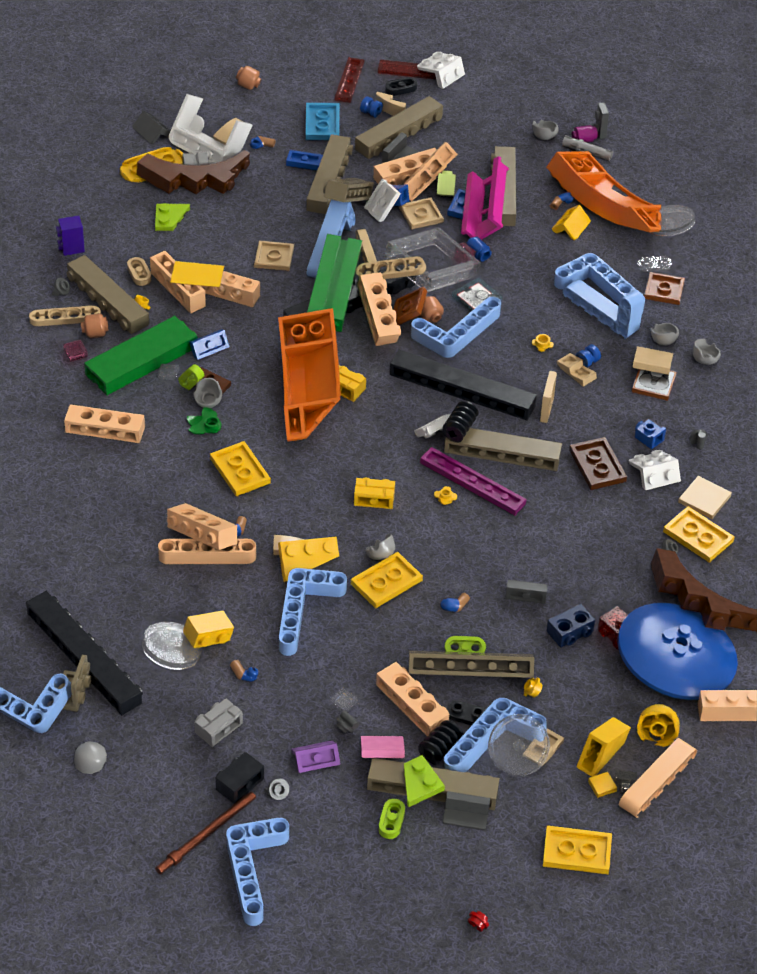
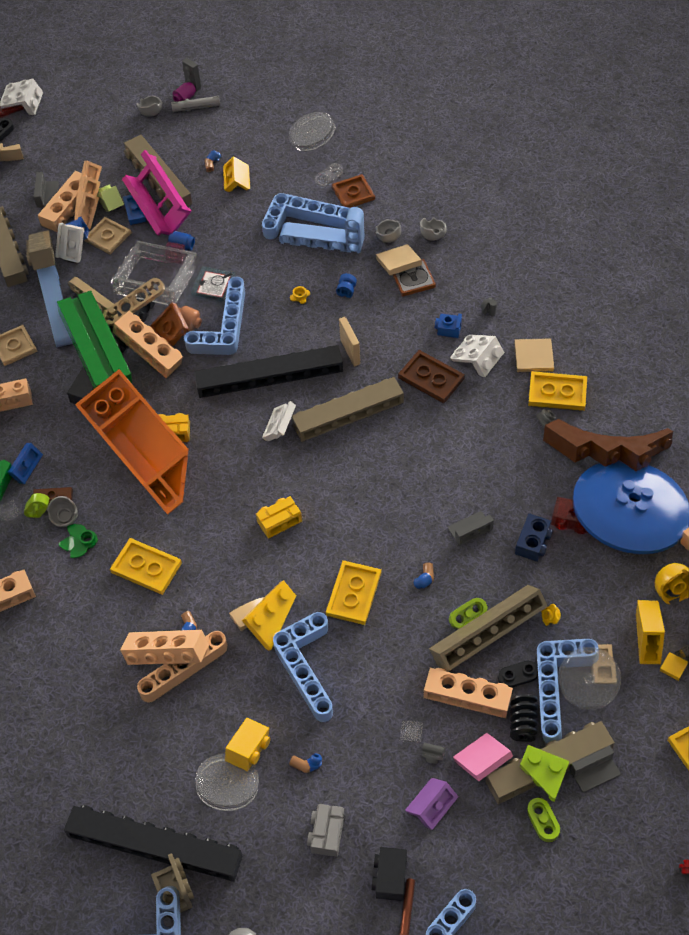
camera: 30 degrees left, 10 degrees up
plate [265,778,289,800] -> none
dark tan brick [355,96,443,159] -> none
light grey hair [366,534,395,560] -> none
magenta plate [420,447,526,516] -> none
yellow plate [434,486,457,505] -> none
black piece [442,401,479,443] -> none
orange slope [546,151,661,232] -> none
tan slope [557,353,597,386] -> none

